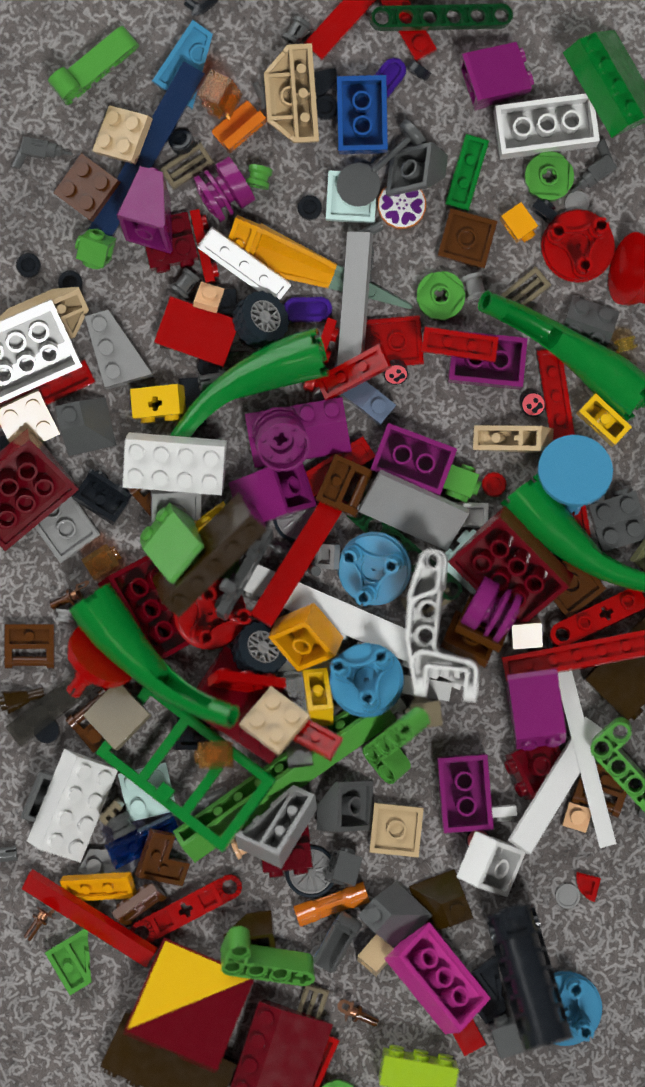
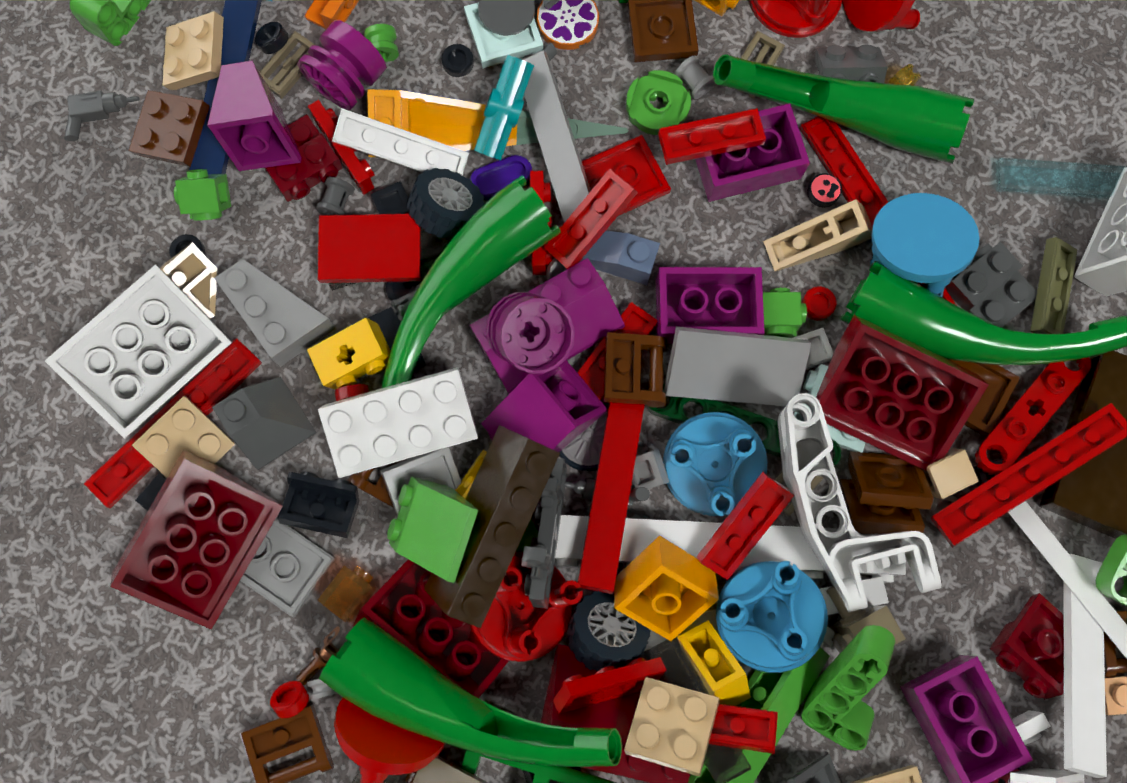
camera: 25 degrees left, 10 degrees down
black tile [16,253,41,278] -> none
light nougat plate [193,282,224,313] -> none
tile [383,360,408,385] -> none
magenta wheel [460,576,523,643] -> none
magenta slope [507,669,566,751] -> none
yellow brick [576,393,632,447] -> none
none -> red tile [270,681,309,718]
none -> red tile [334,384,370,401]
none -> teal piece [474,55,534,160]
none -> red plate [696,472,795,580]

